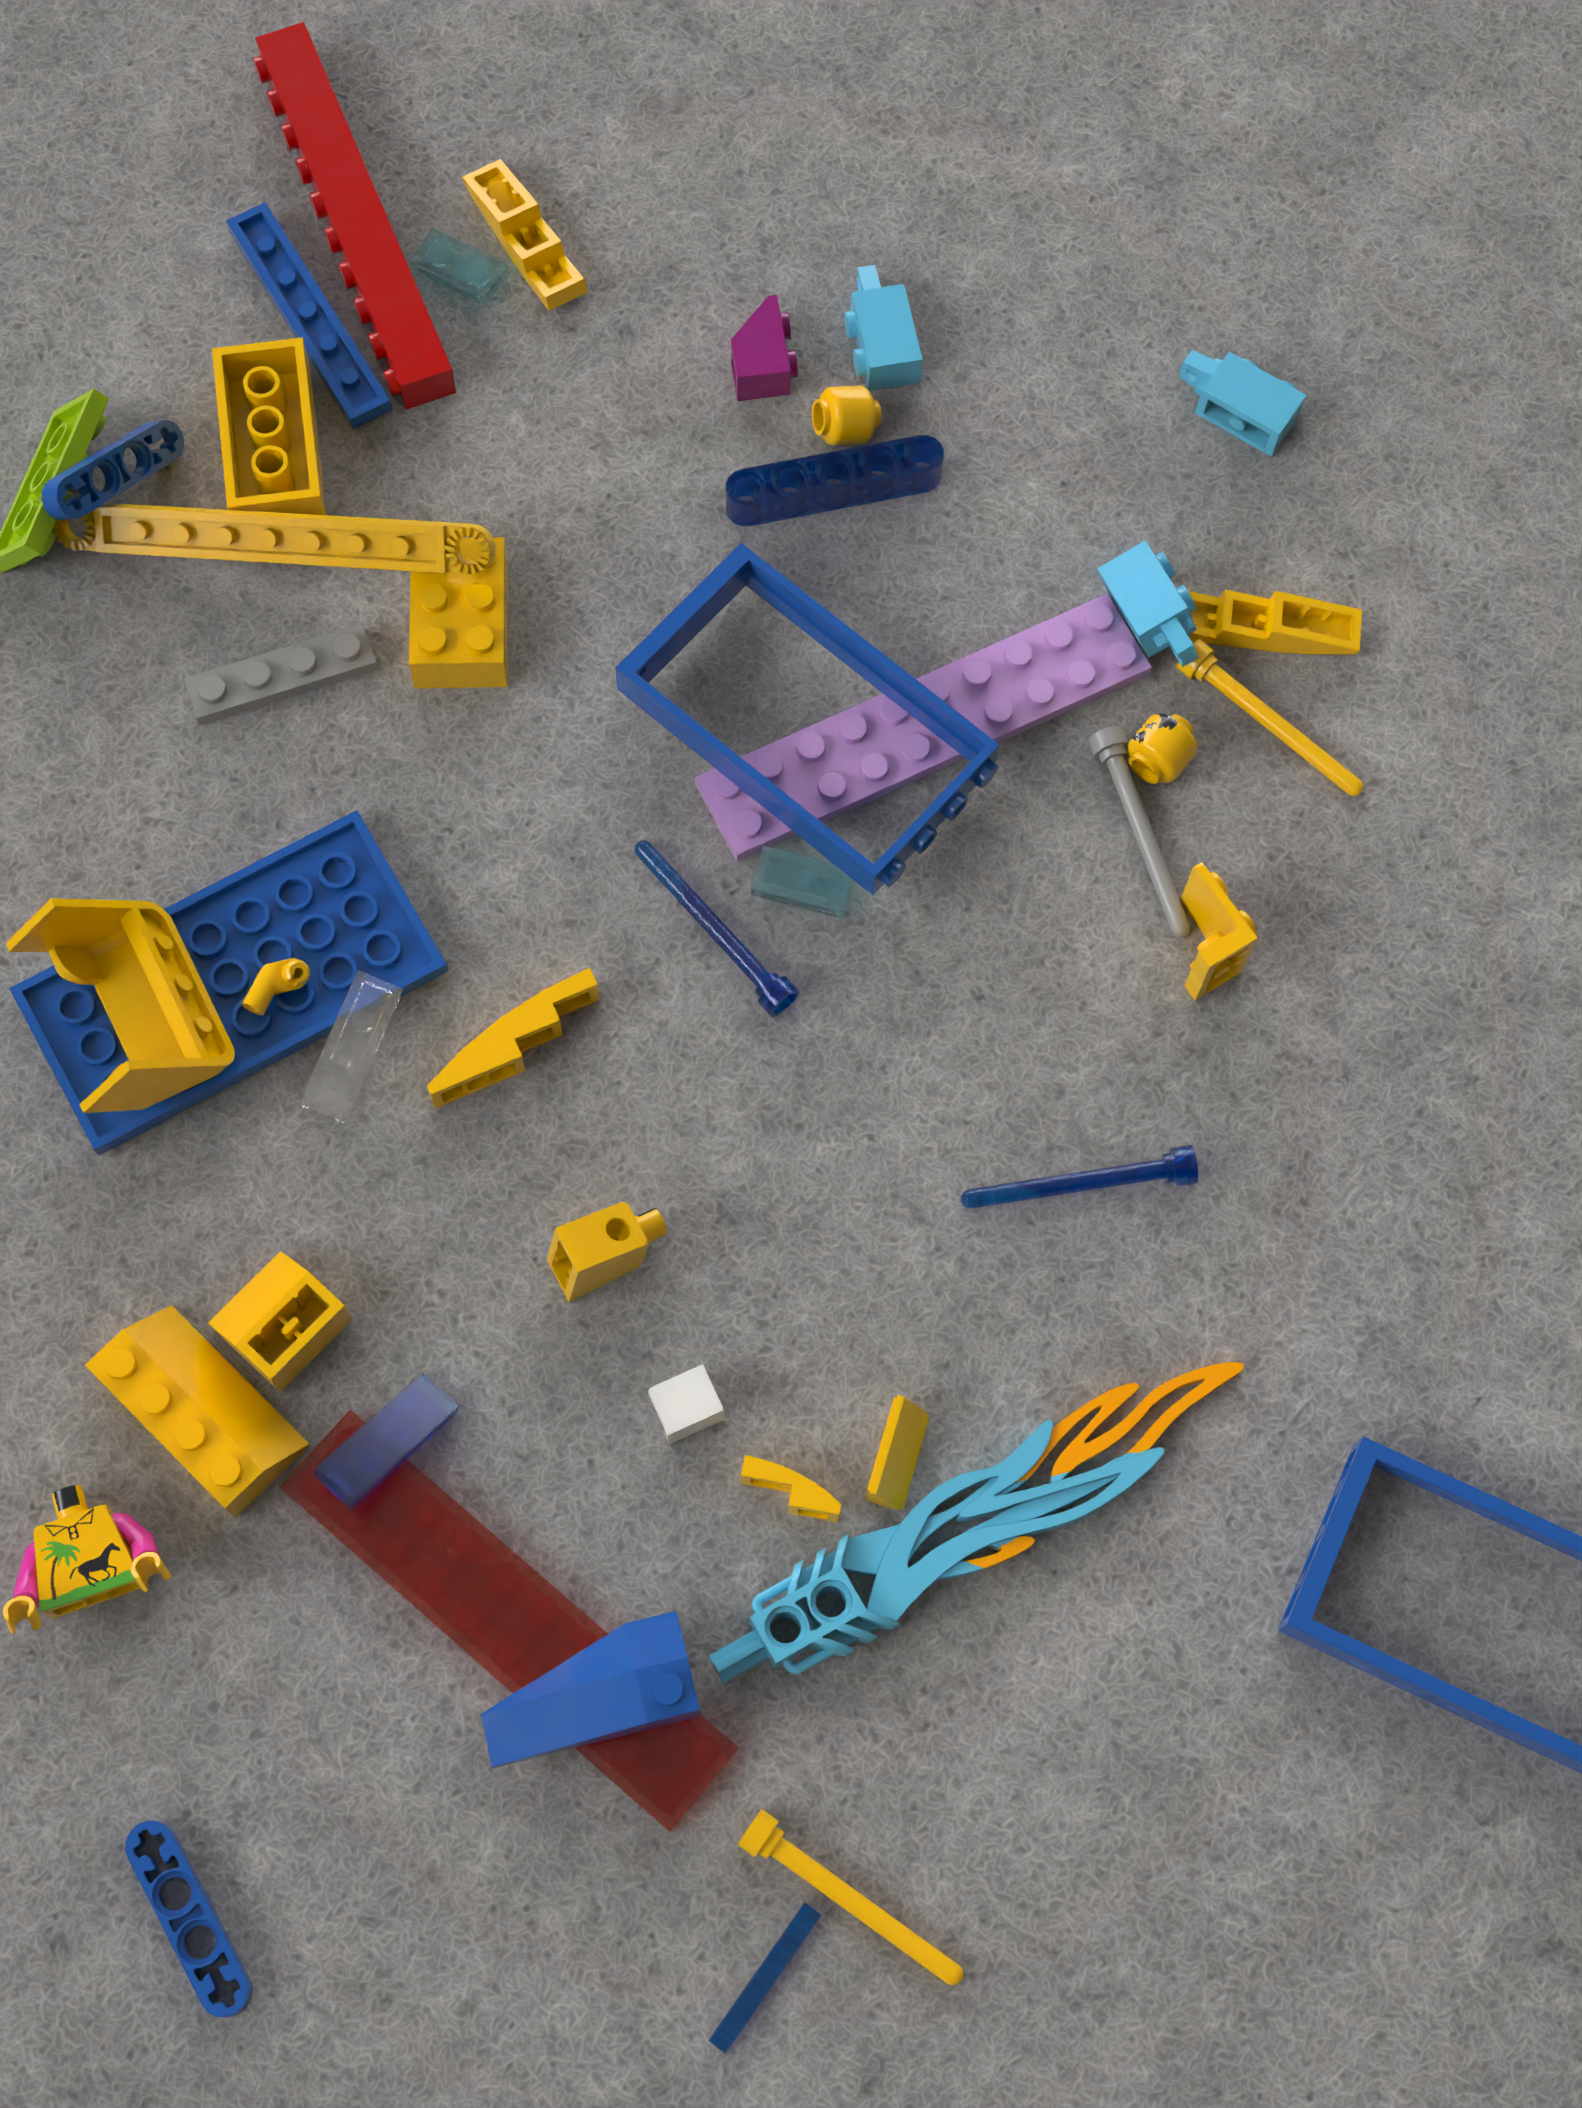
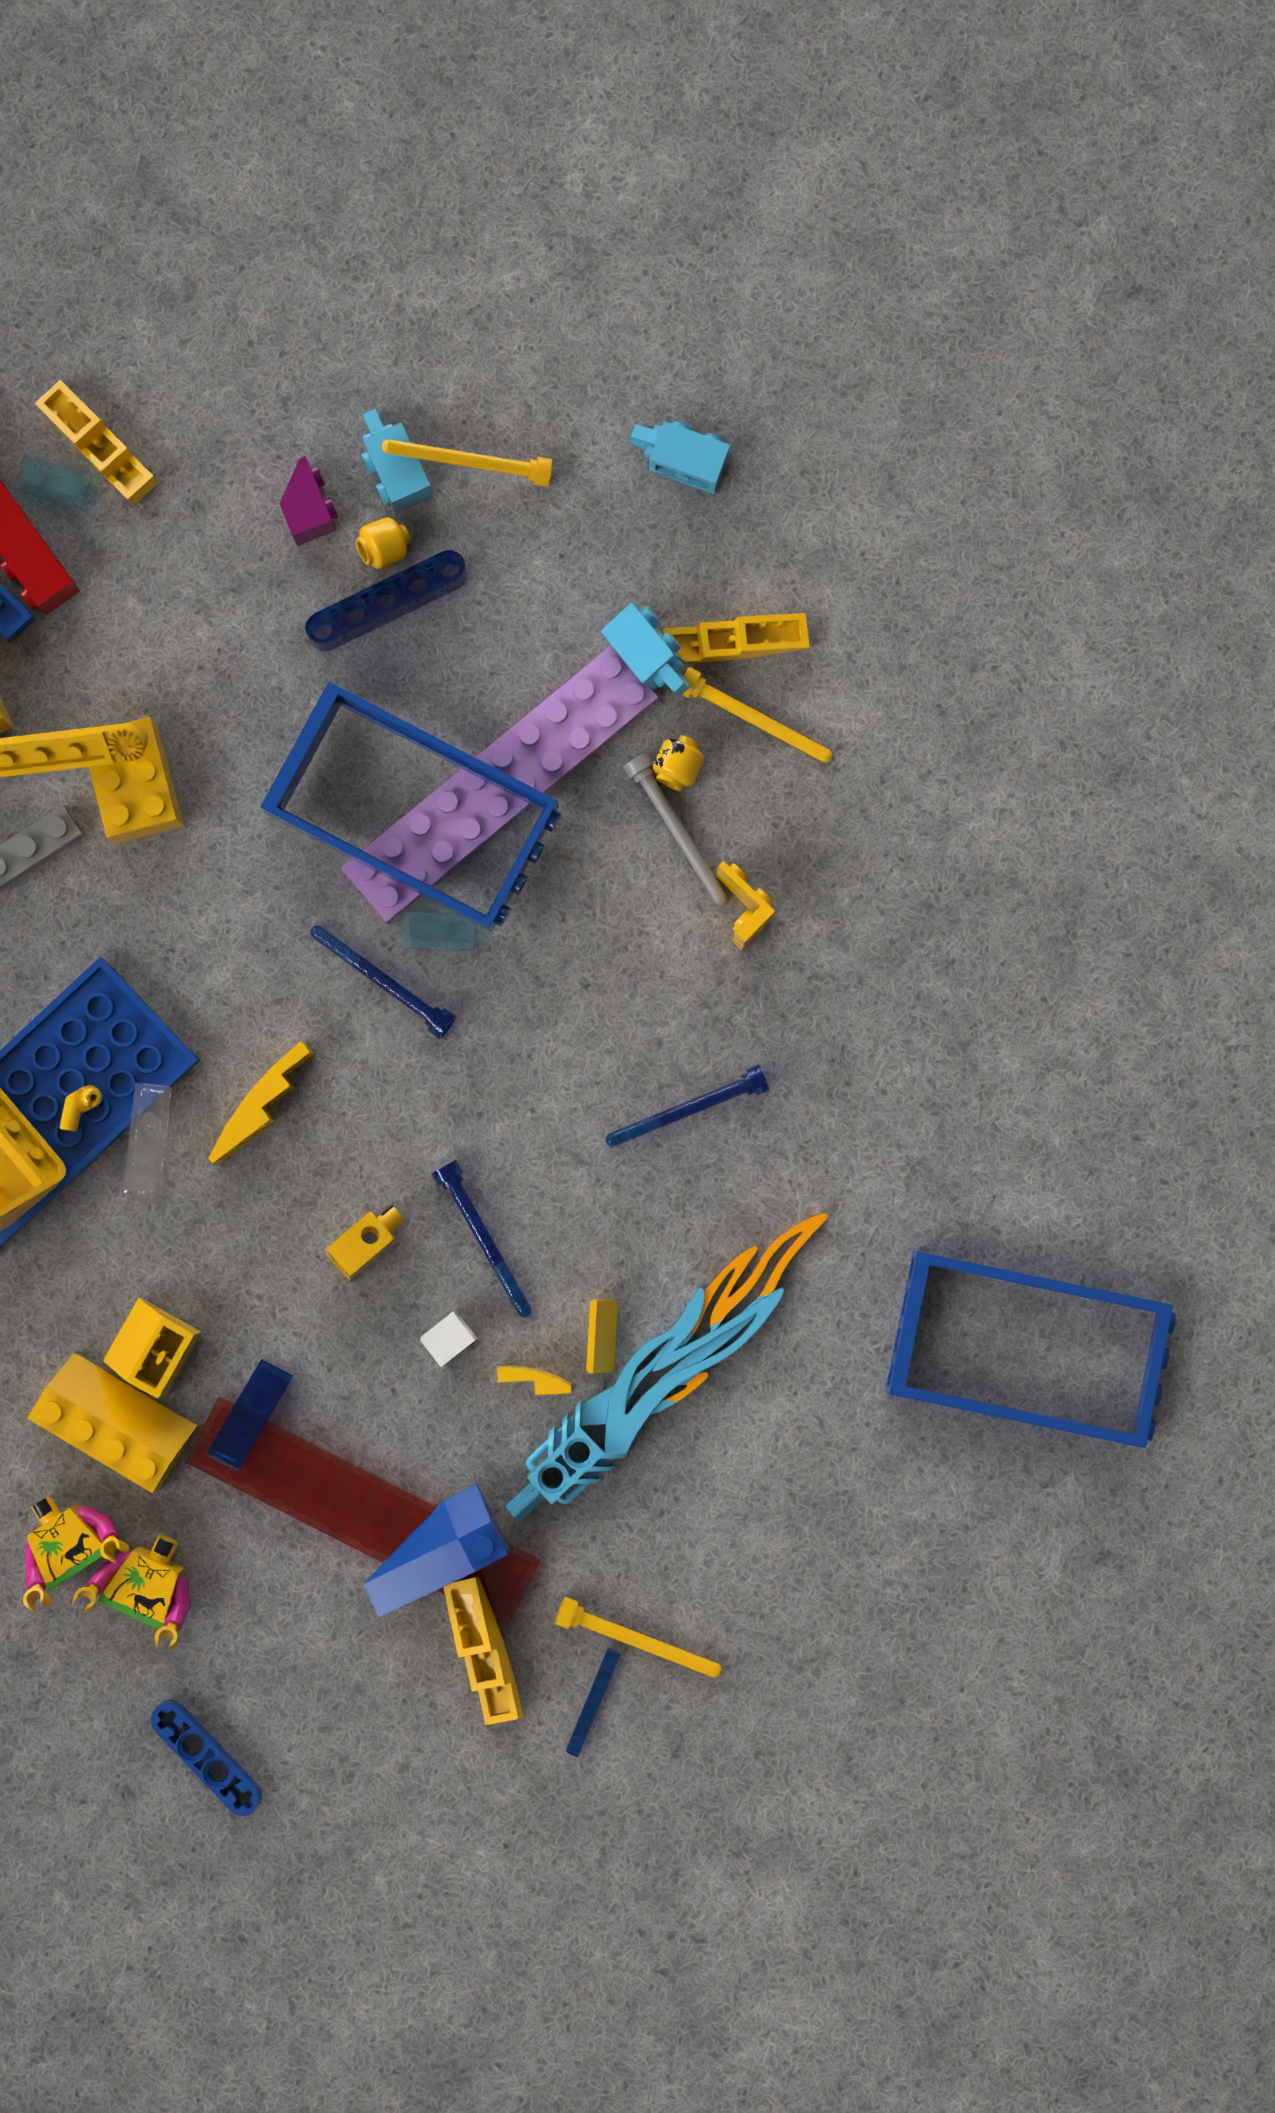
camera: 15 degrees left, 15 degrees up
none -> torso [72,1534,191,1652]
none -> yellow piece [382,439,552,487]
none -> clear blue piece [431,1160,532,1318]
none -> yellow slope [443,1577,524,1725]

